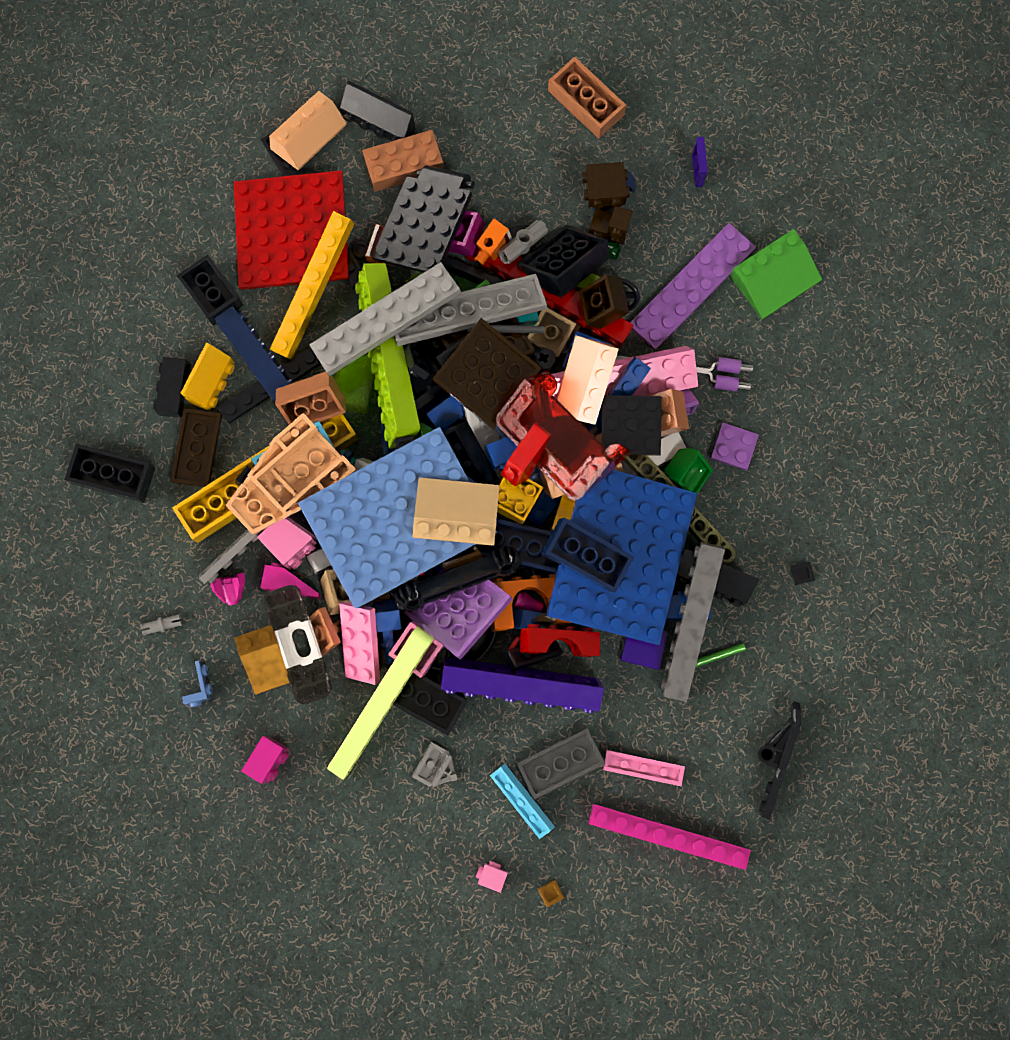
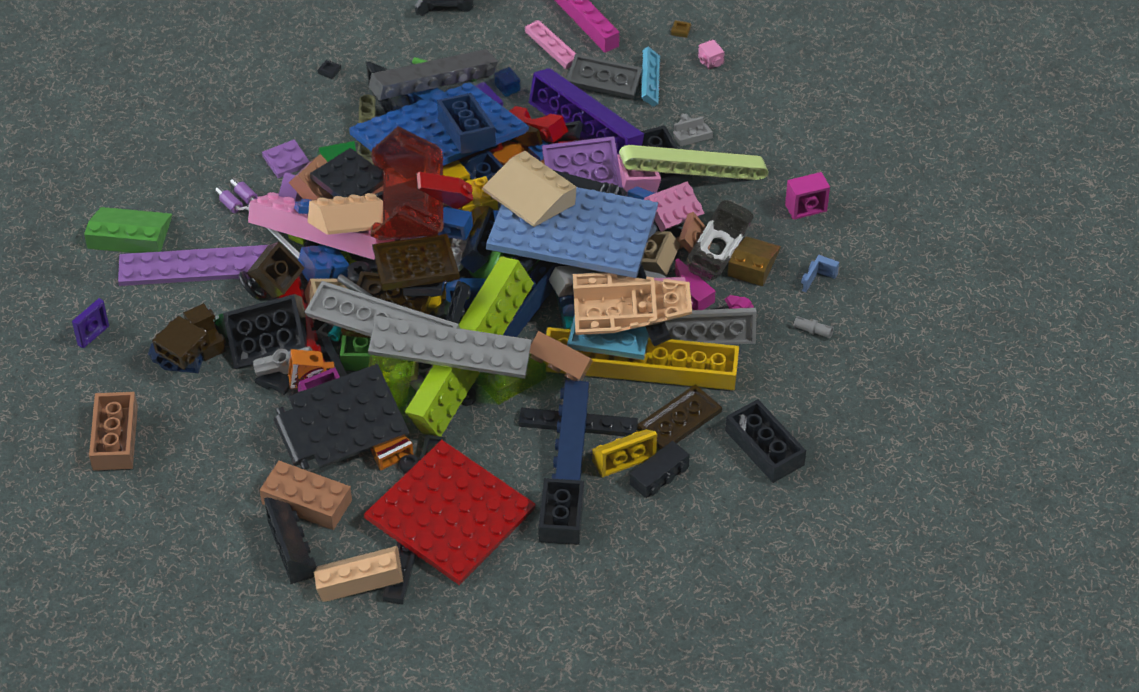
camera: 140 degrees left, 30 degrees down
yellow brick [270,211,355,359] -> none
none -> clear blue brick [494,67,520,97]

